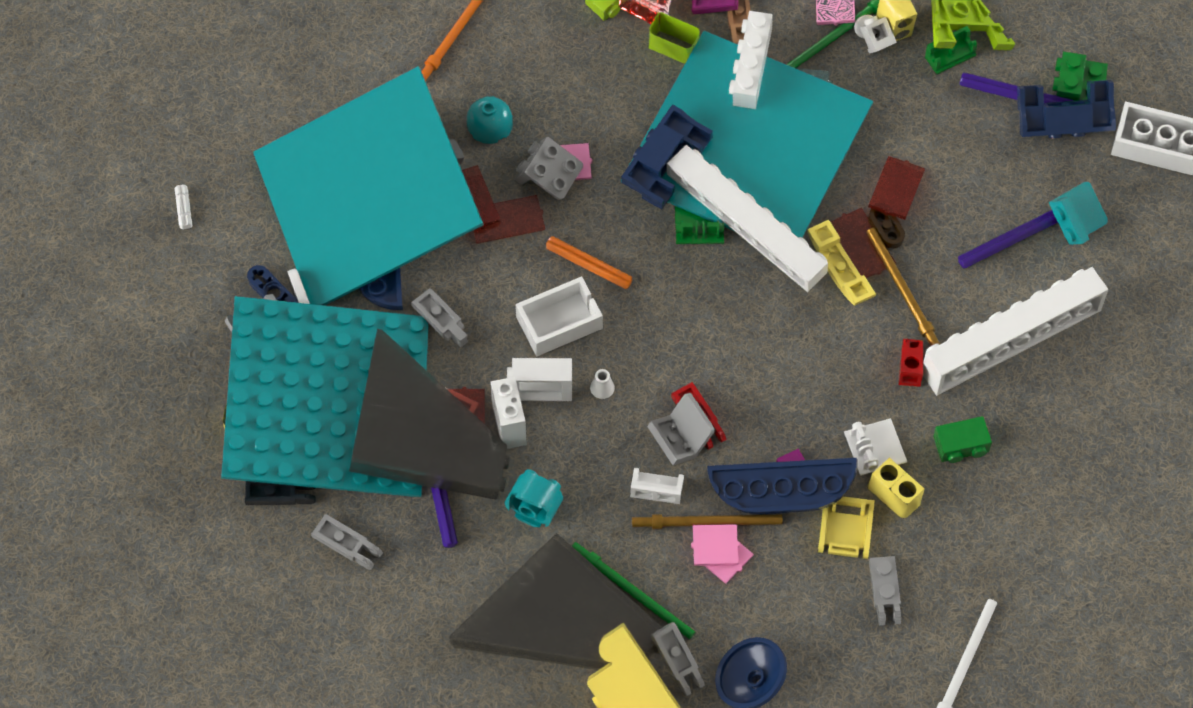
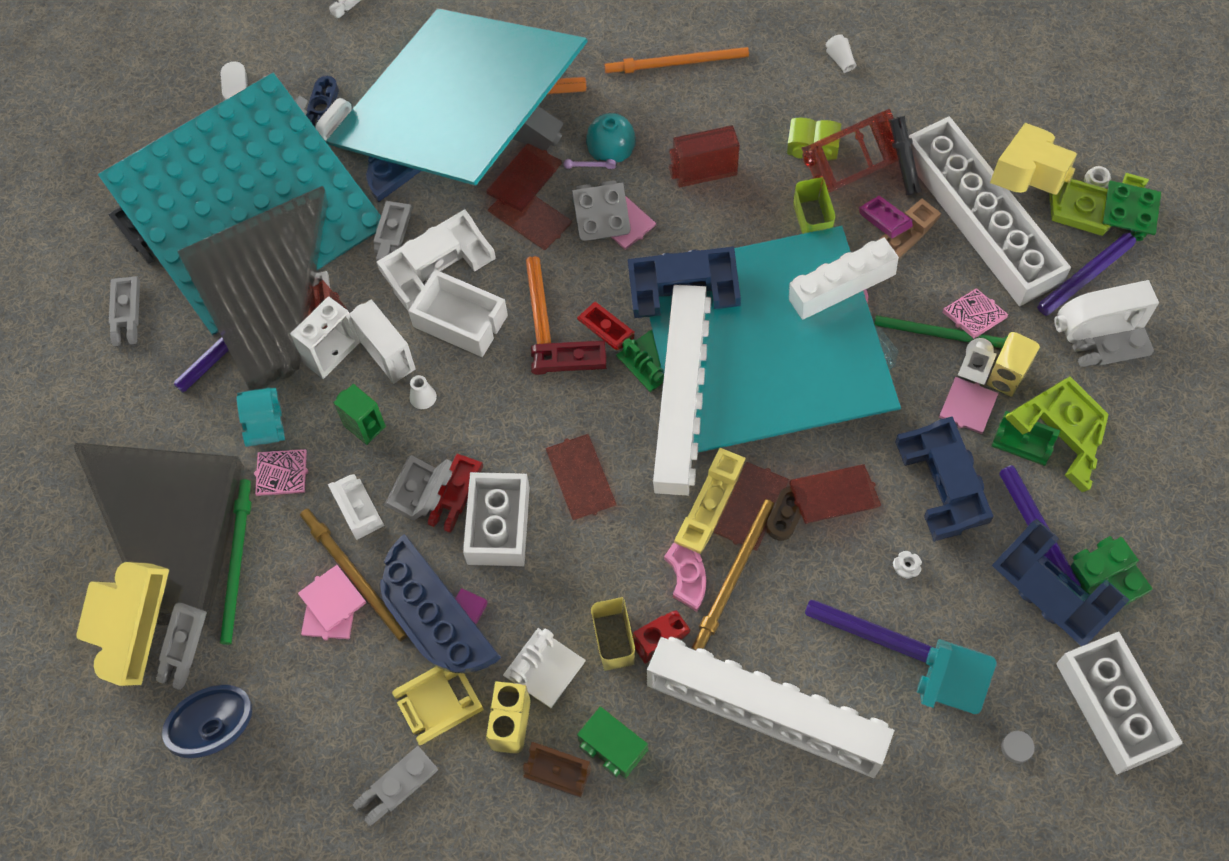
camera: 55 degrees right, 0 degrees up
none -> white tile [221,62,248,100]
none -> bright pink piece [254,449,309,496]
none -> green brick [333,384,386,445]
none -> white bracket [377,209,496,311]
none -> white brick [463,472,530,566]
none -> reddish brown hinge [523,742,591,798]
none -> dark red plate [531,340,607,375]
none -> clear red piece [546,434,616,520]
none -> lavender hinge [564,159,616,169]
none -> red slope [577,301,635,350]
none -> light yellow piece [591,597,635,671]
none -> bright pink tile [664,543,706,612]
none -> clear red brick [669,125,740,188]
none -> white plate [893,551,922,578]
none -> dark blue bracket [895,416,994,542]
none -> bright pink piece [939,377,998,434]
none -> light grey tile [1001,731,1035,764]

